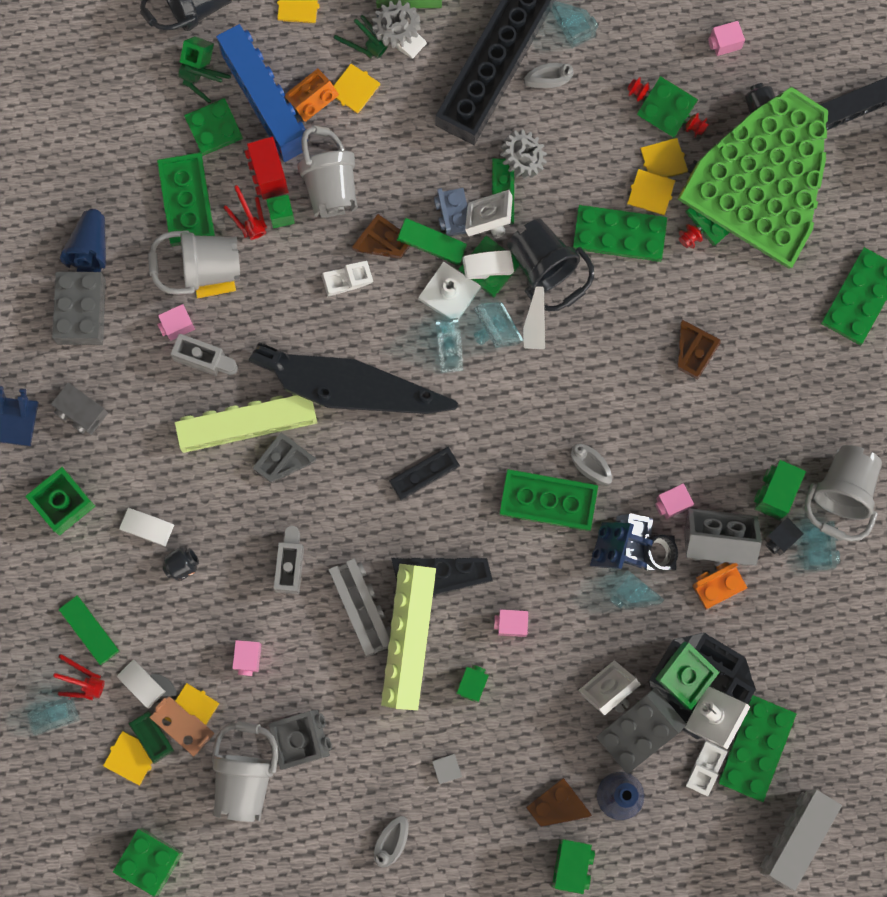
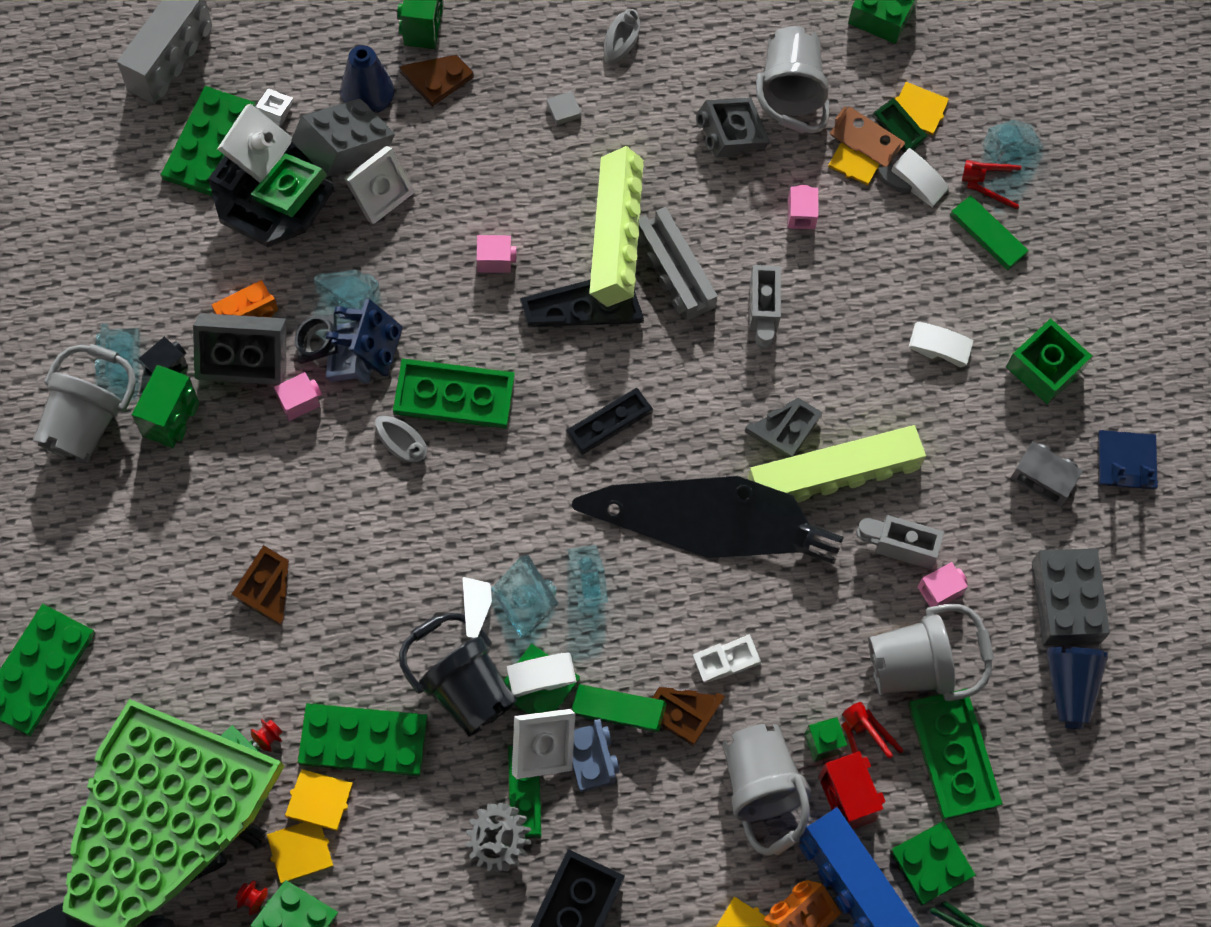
camera: 175 degrees right, 10 degrees down
black head [163,547,199,581] -> none
white tile [418,262,481,324] -> none
green brick [456,665,489,703] -> none

